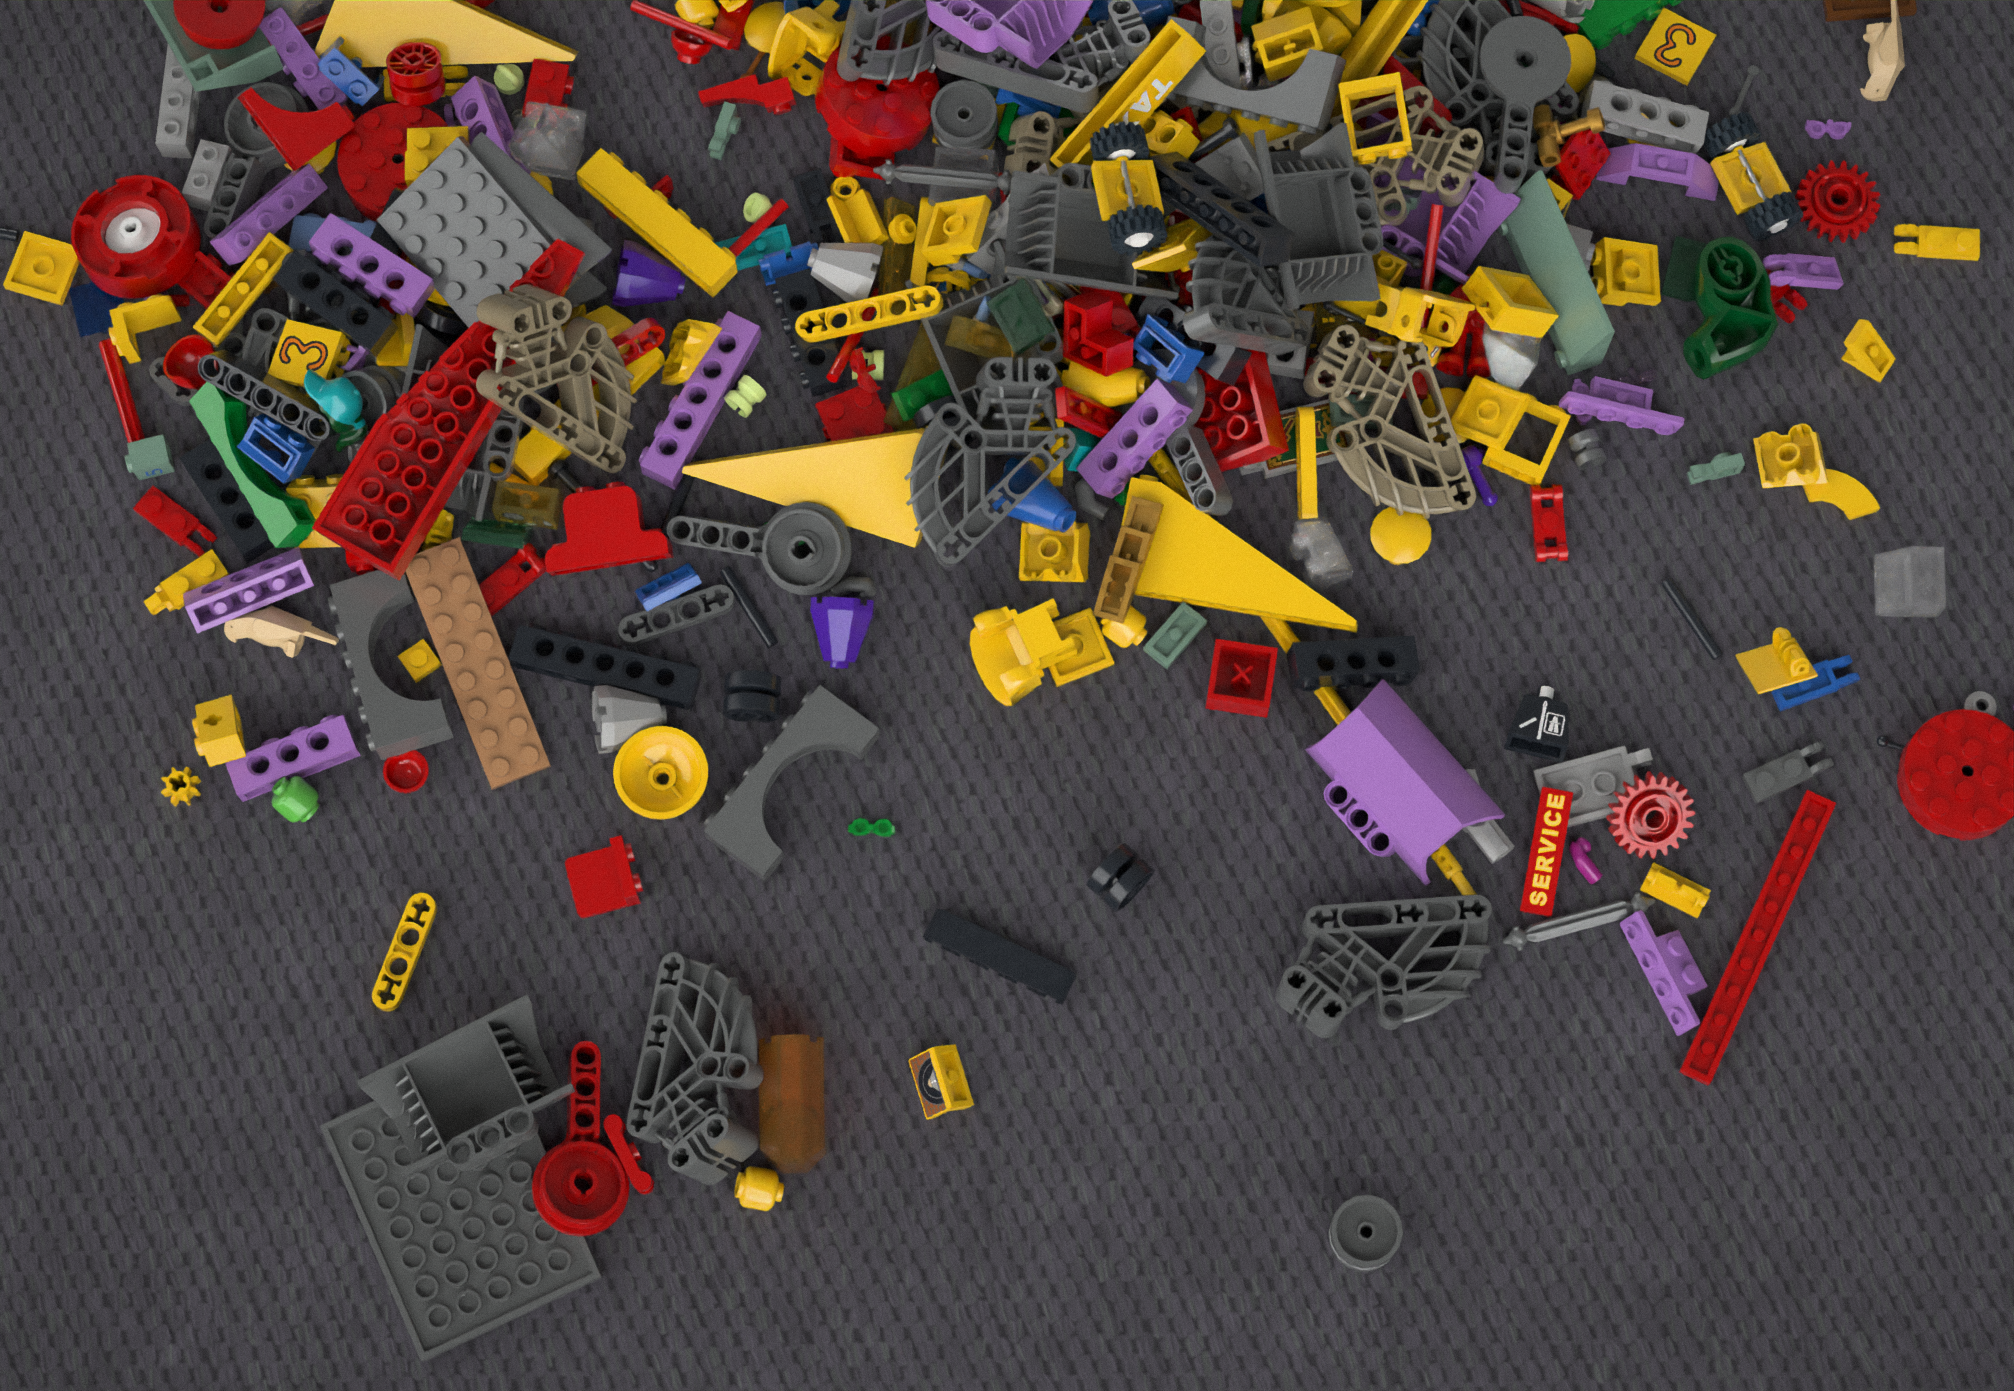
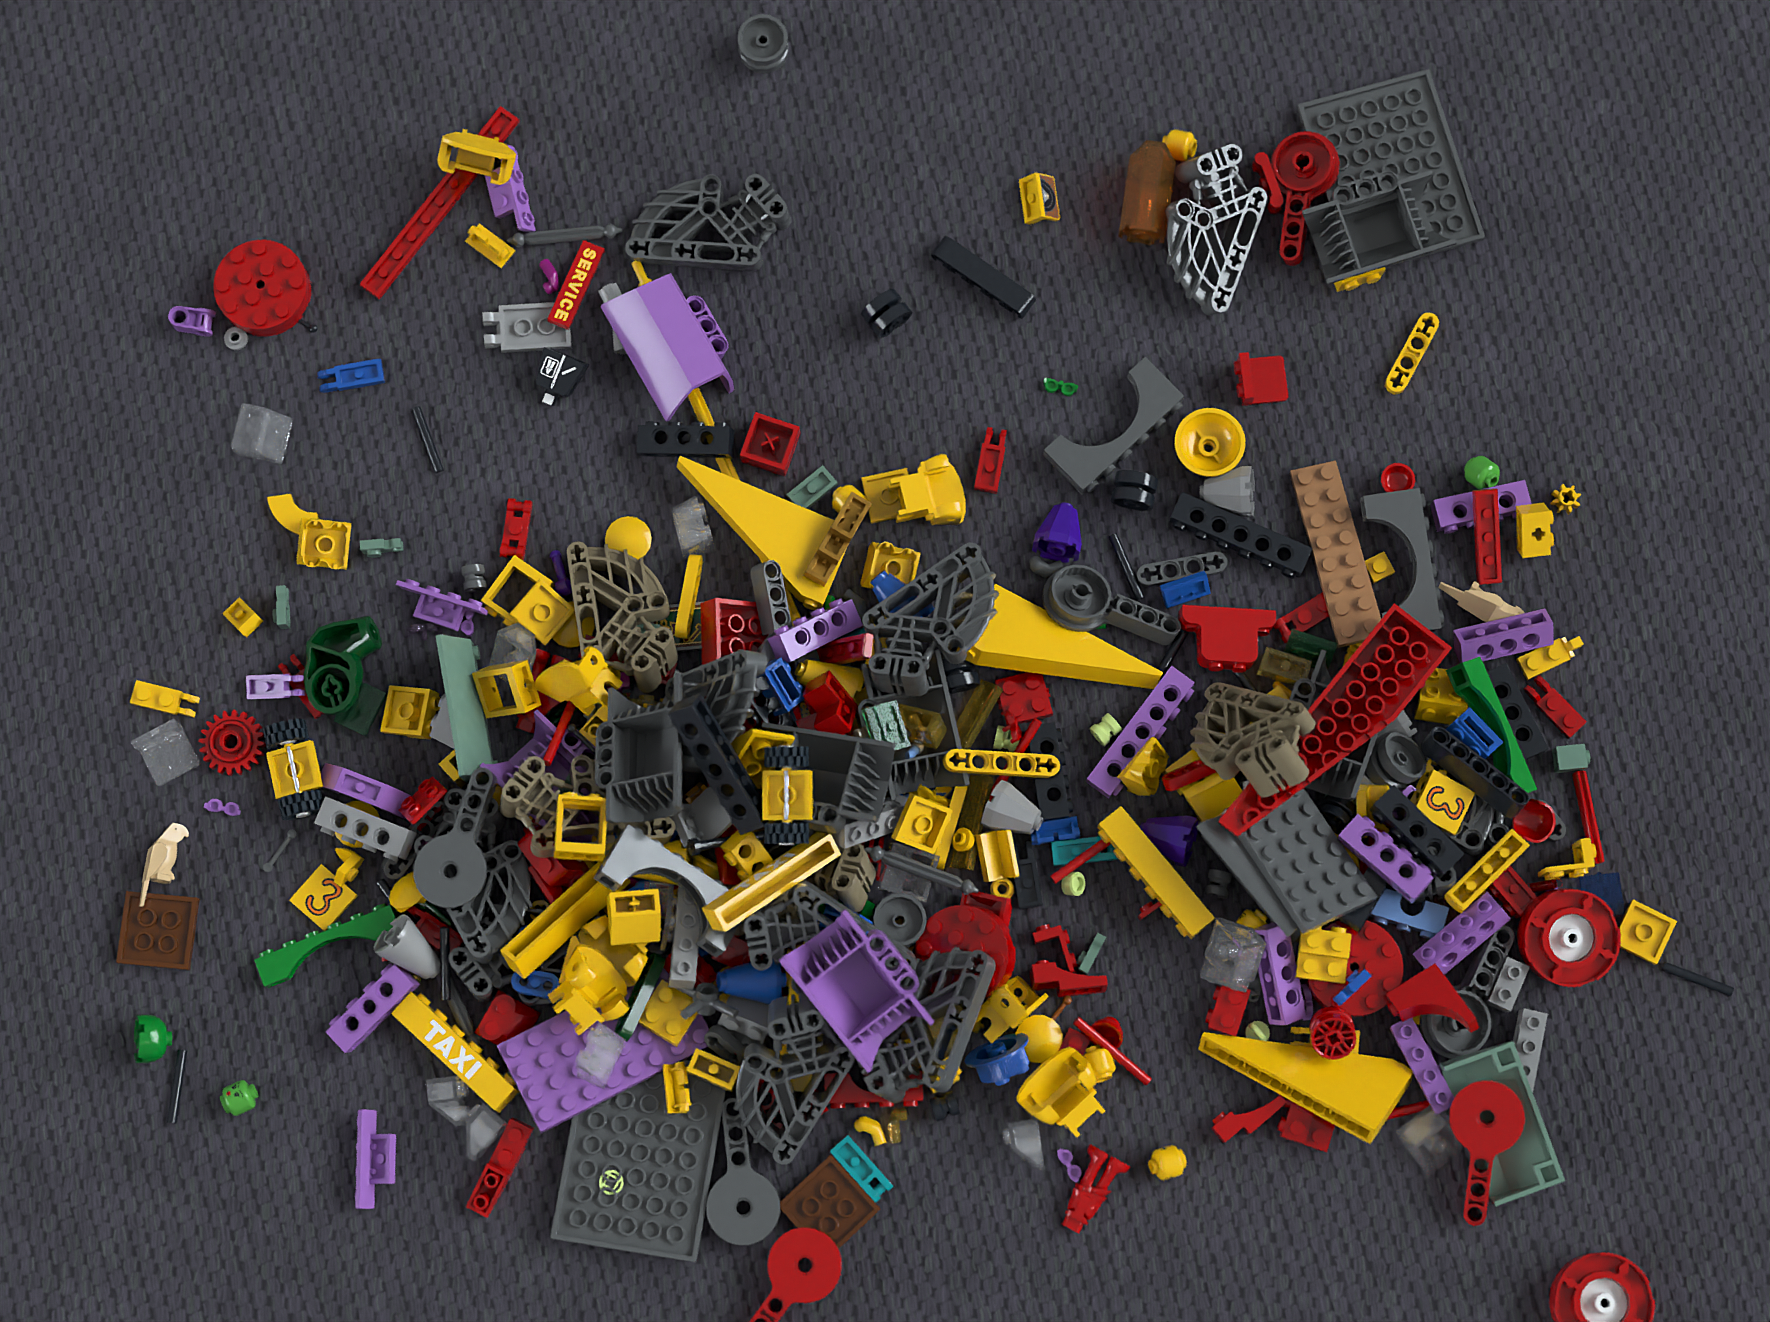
camera: 170 degrees left, 5 degrees up
teal hair [304,369,368,452] -> none
blue window [317,36,385,106] -> none
green plate [891,369,953,422] -> none
pearl gold bar [1533,105,1606,167] -> none
gear [1606,771,1695,859] -> none
yellow hinge [1735,627,1818,694] -> none
dark grey hinge [1741,741,1834,804] -> none
none -> clear bracket [131,719,200,786]
none -> sand green plate [273,585,290,629]
none -> yellow plate [334,848,364,887]
none -> yellow piece [437,129,516,185]
none -> red hinge [974,427,1007,494]
none -> red bracket [1032,924,1077,973]
none -> blue plate [1333,969,1371,1006]
none -> red tile [1472,488,1502,585]

